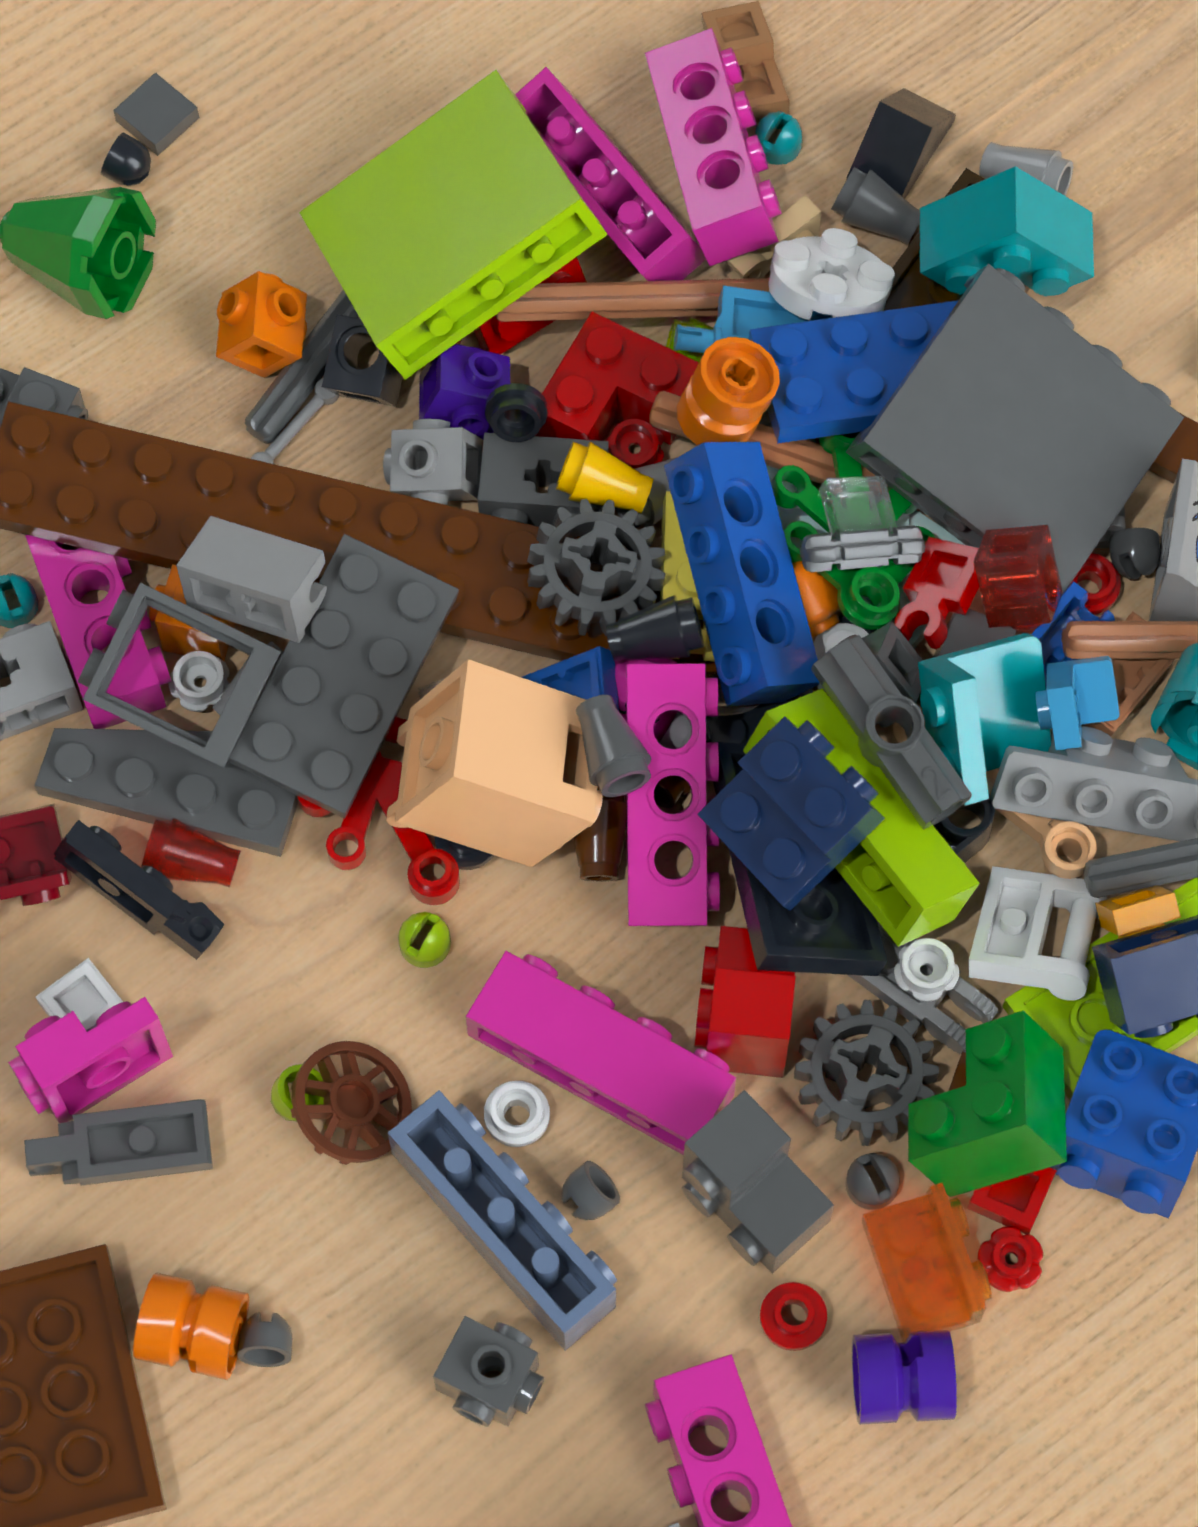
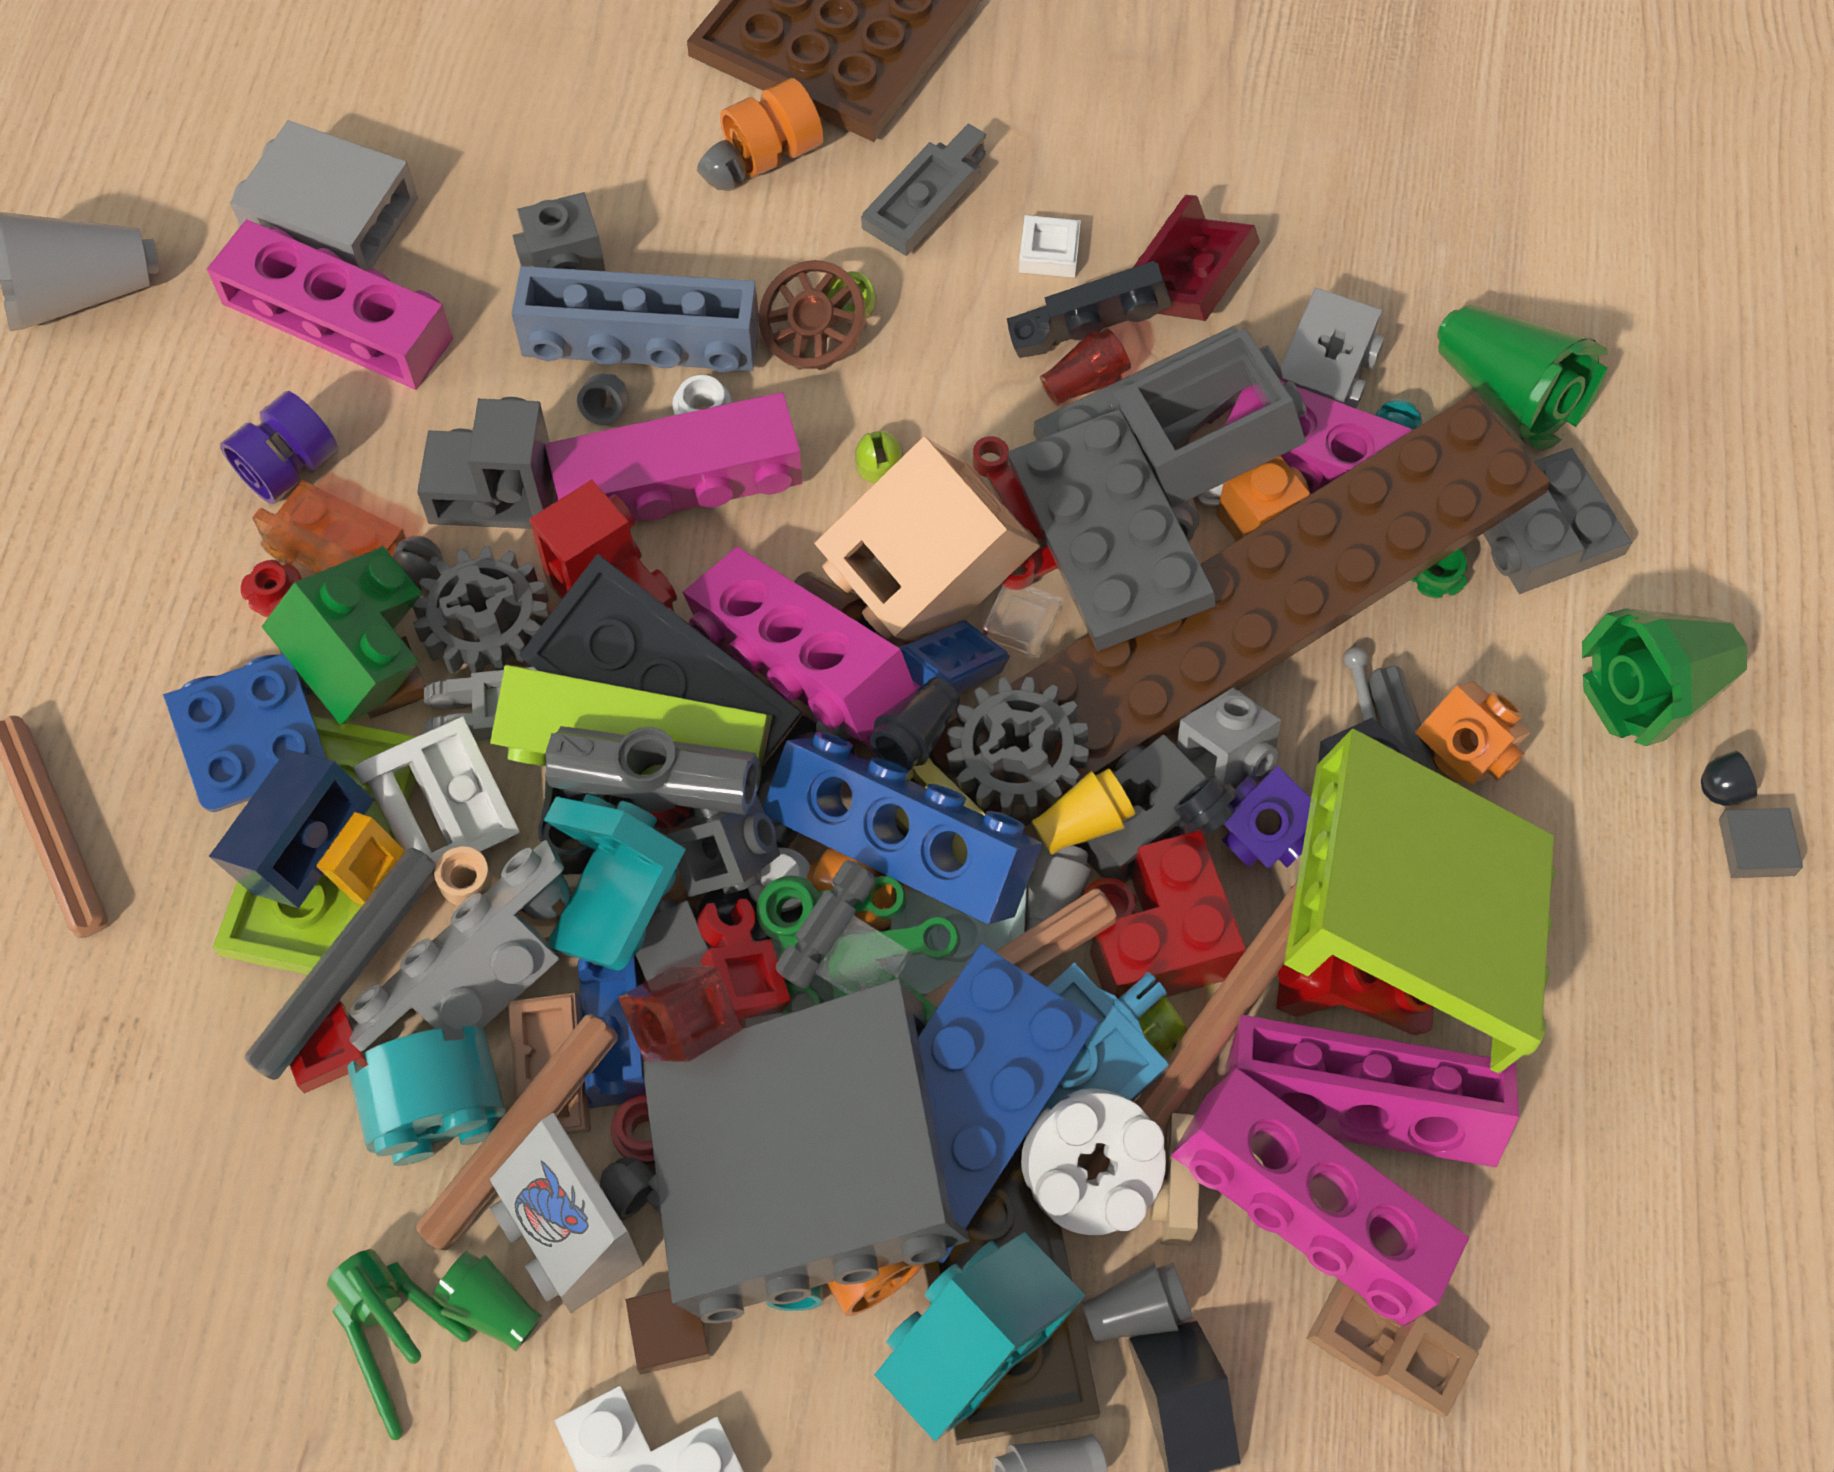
camera: 135 degrees right, 5 degrees down
dark pink plate [8,997,173,1123] -> none
light grey hinge [176,516,327,643] -> none
dark grey cone [576,695,651,797] -> none
orange wheel [677,337,780,445] -> none
dark blue plate [698,716,885,911] -> none
teal hinge [755,111,802,165] -> none
red plate [760,1282,827,1351] -> none
white plate [894,938,959,1002] -> none
dark azure bracket [1036,656,1120,750] -> none

